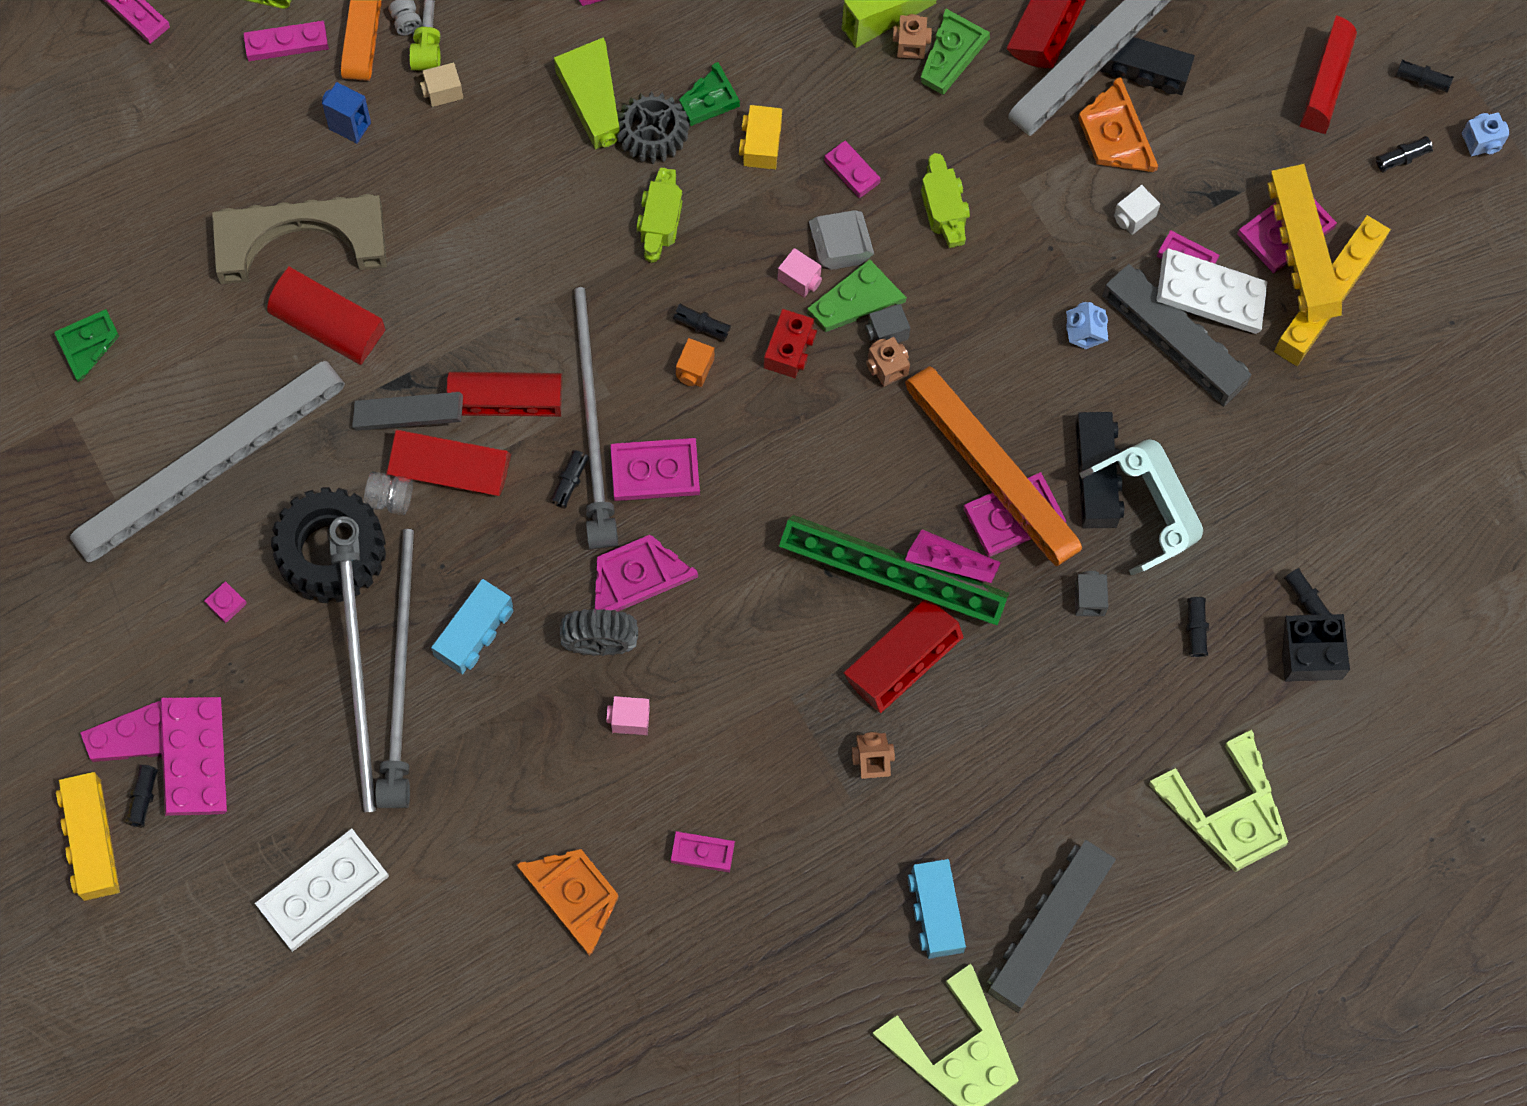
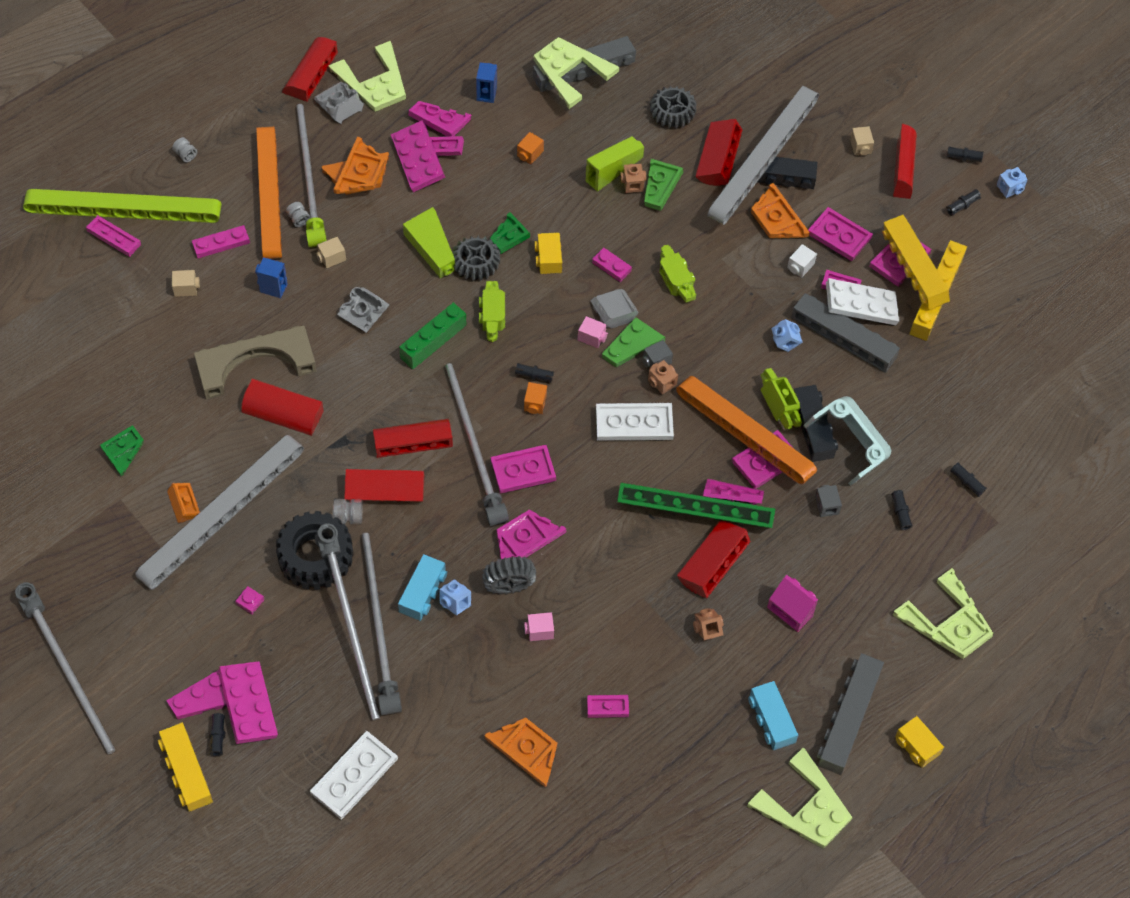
camera: 10 degrees left, 10 degrees down
dark grey tile [352,392,463,431] -> none
black pin [549,450,589,509] -> none
red brick [764,309,817,379] -> none
black slope [1282,614,1350,682] -> none
none -> orange slope [167,483,200,523]
none -> tan brick [172,270,200,297]
none -> light grey slope [337,287,389,333]
none -> green brick [399,302,467,369]
none -> light blue brick [440,580,471,615]
none -> white plate [596,403,674,440]
none -> lime hinge [761,368,802,429]
none -> dark pink slope [767,575,818,632]
none -> dark pink plate [808,207,873,261]
none -> tan brick [850,126,874,156]
none -> yellow brick [895,716,944,768]

